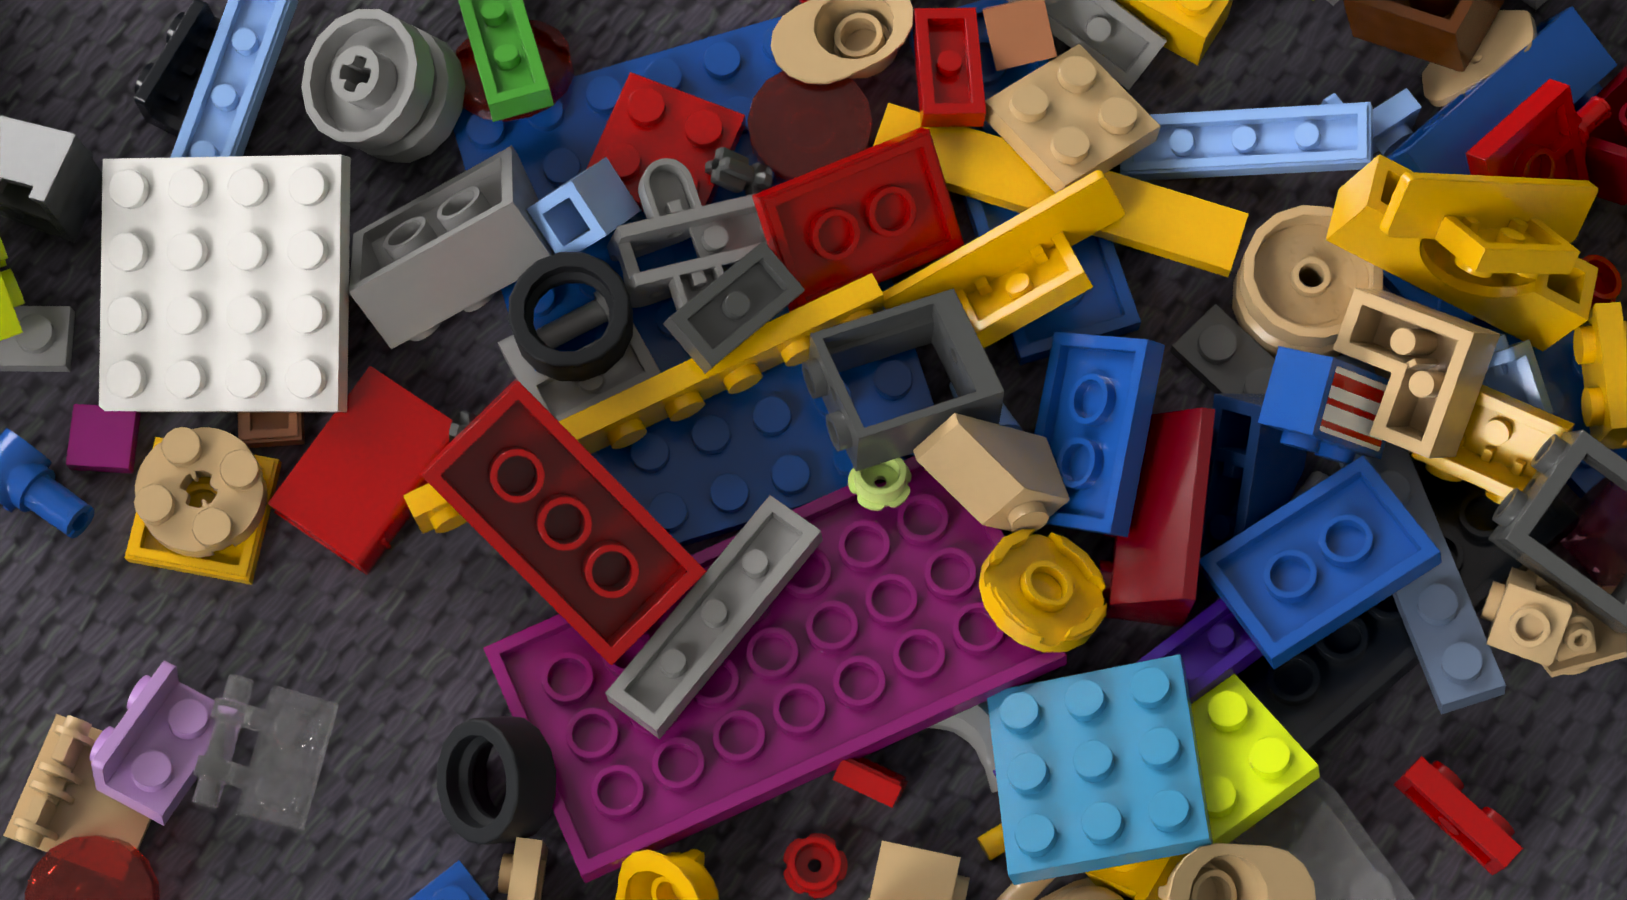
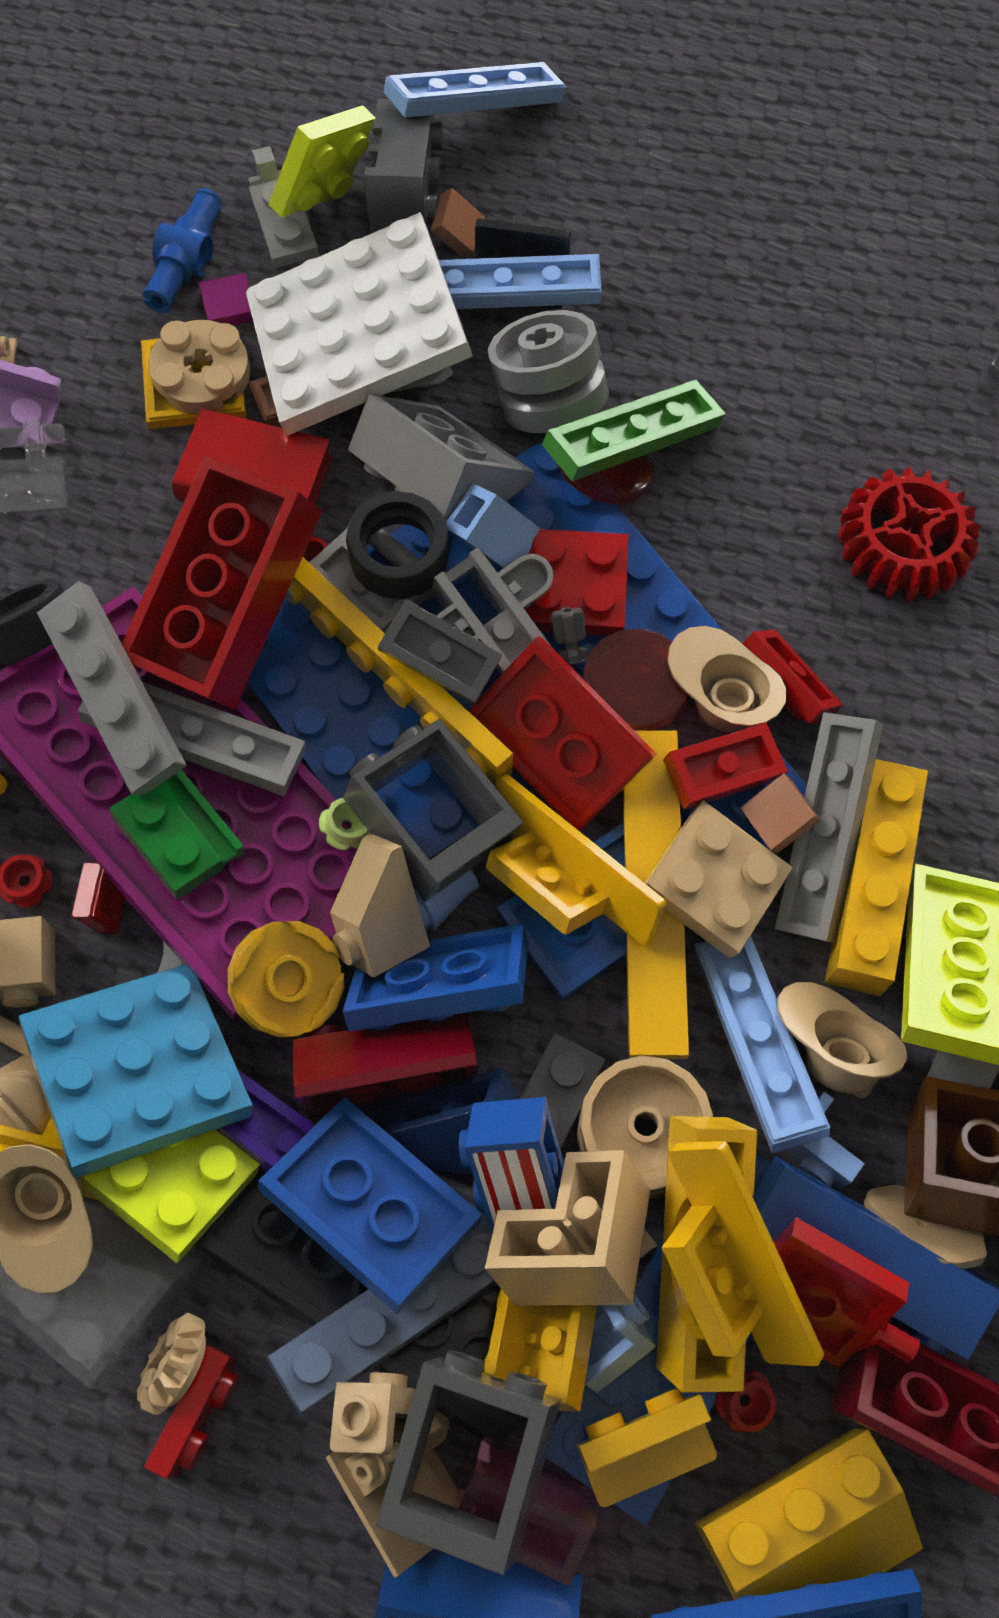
camera: 70 degrees right, 5 degrees down
none -> light grey plate [37,581,187,796]
none -> green plate [109,770,244,900]
none -> tan gear [137,1313,206,1416]
none -> nougat tile [431,188,485,258]
none -> tan piece [777,982,907,1098]

